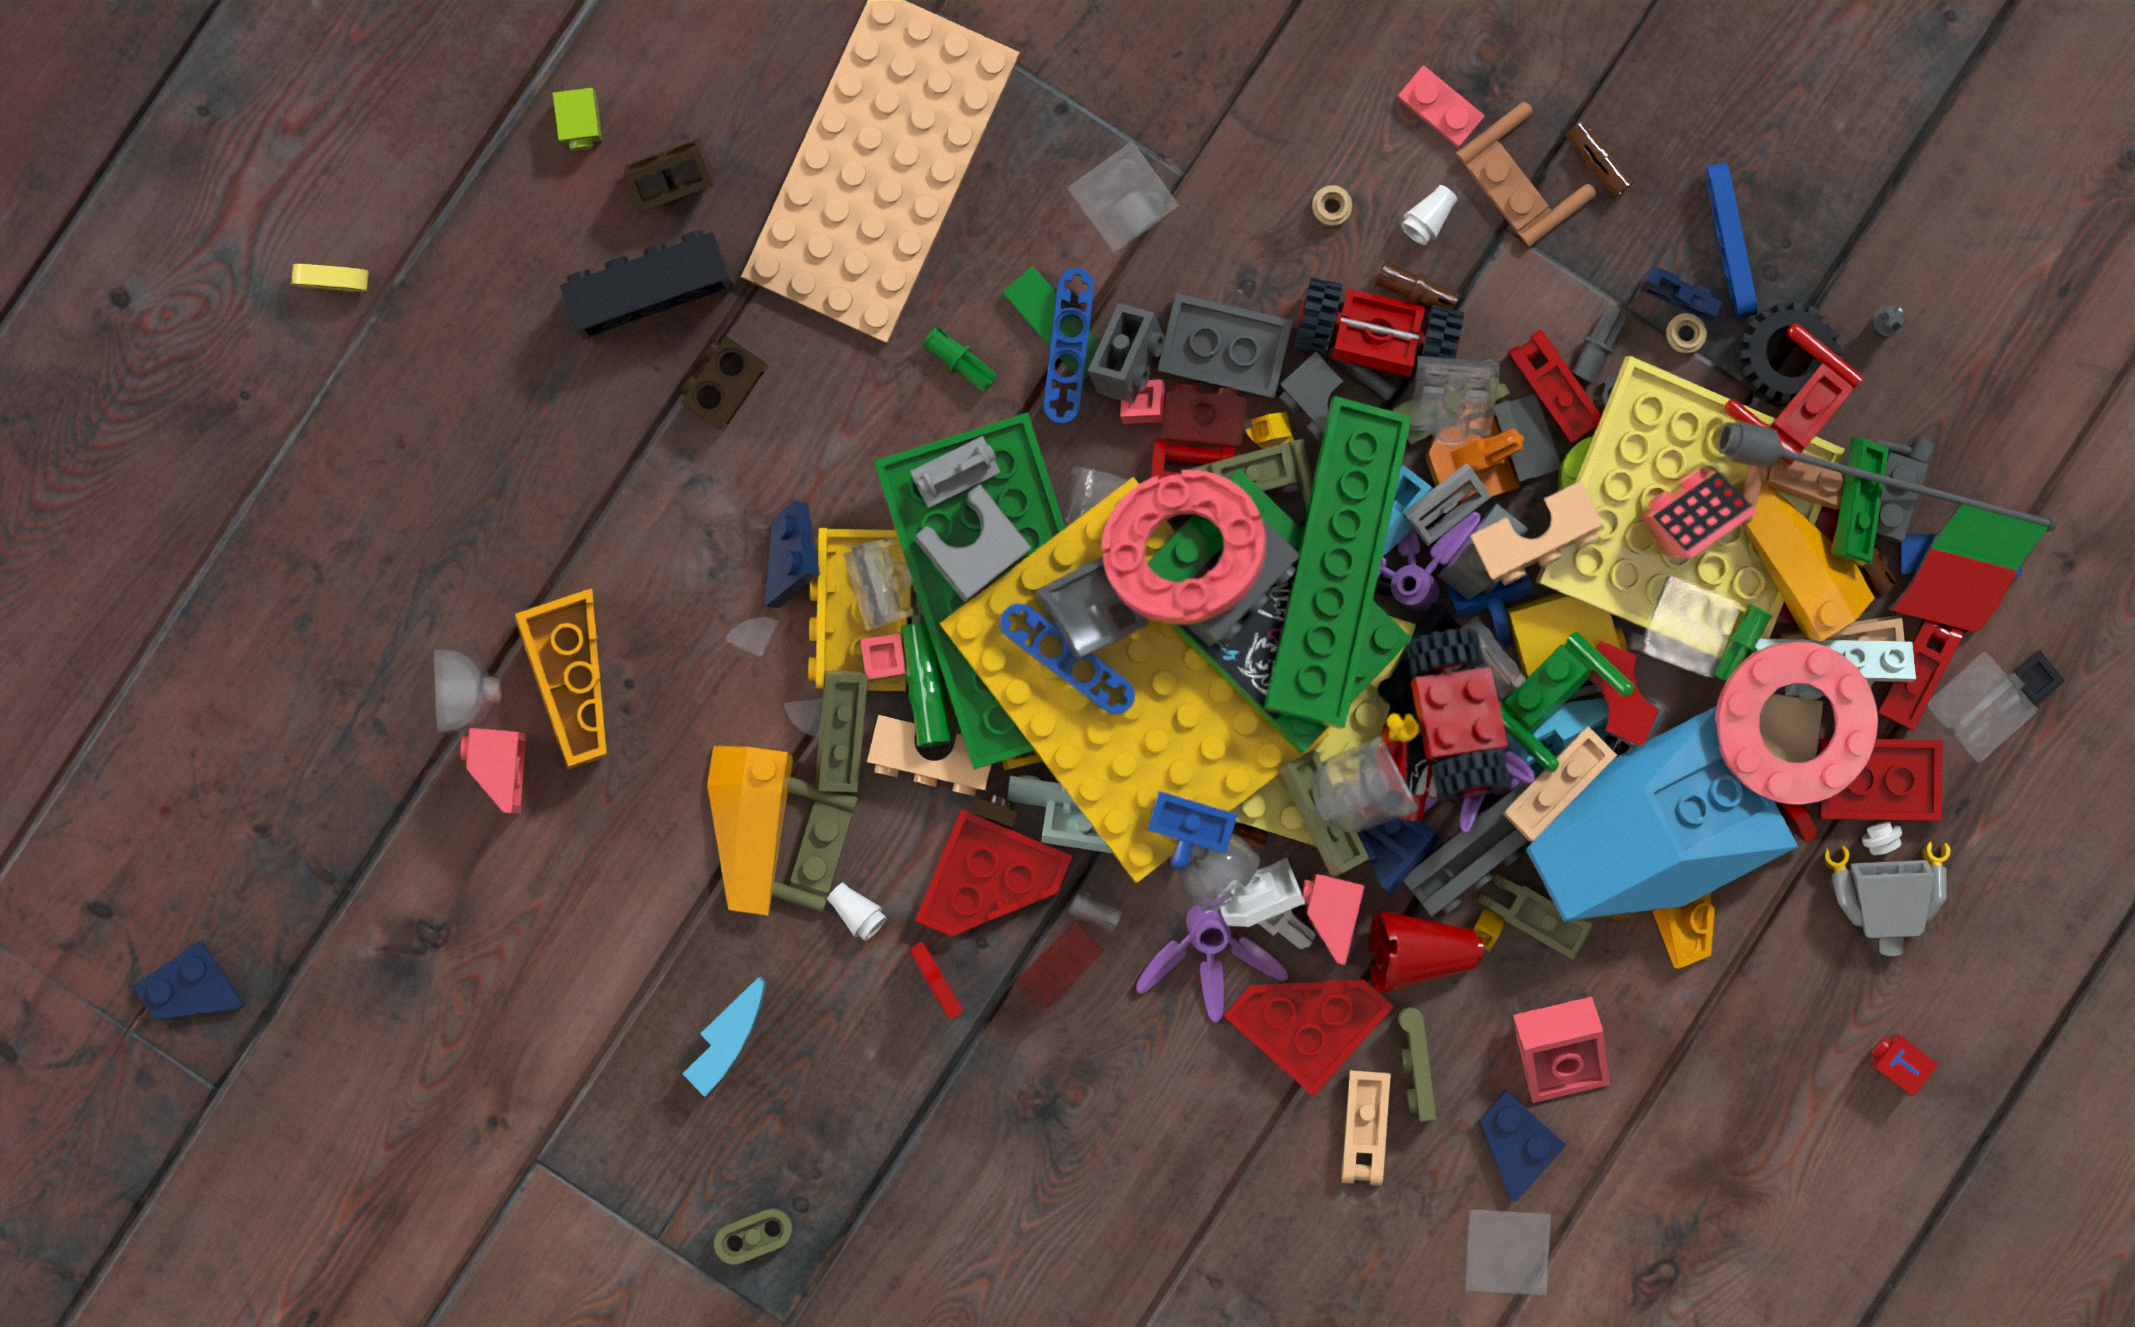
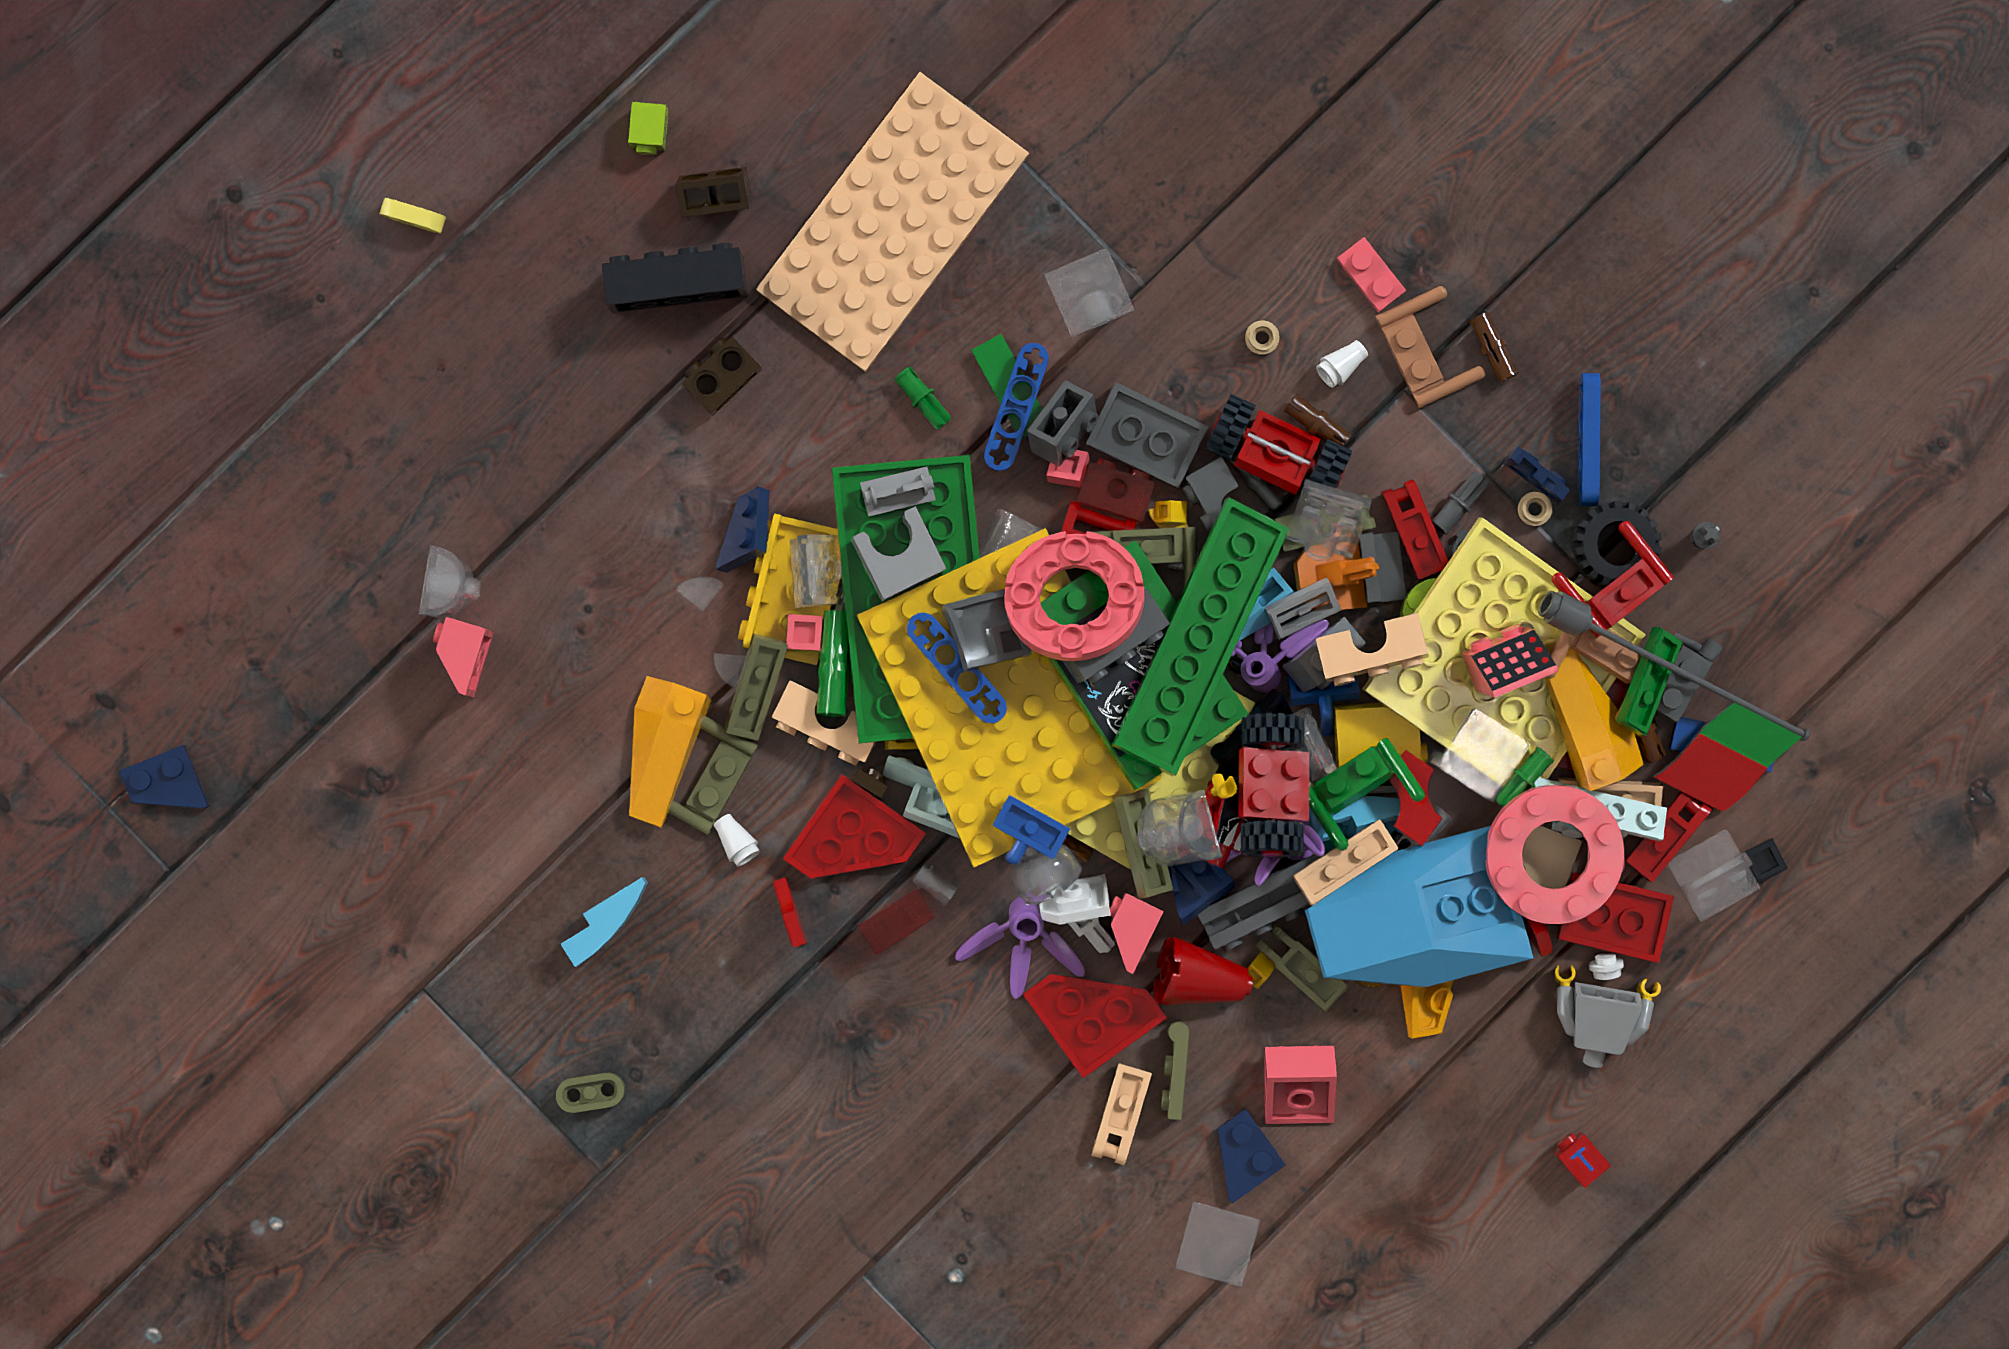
camera: 10 degrees right, 0 degrees up
light orange wedge [515,588,607,770] -> none

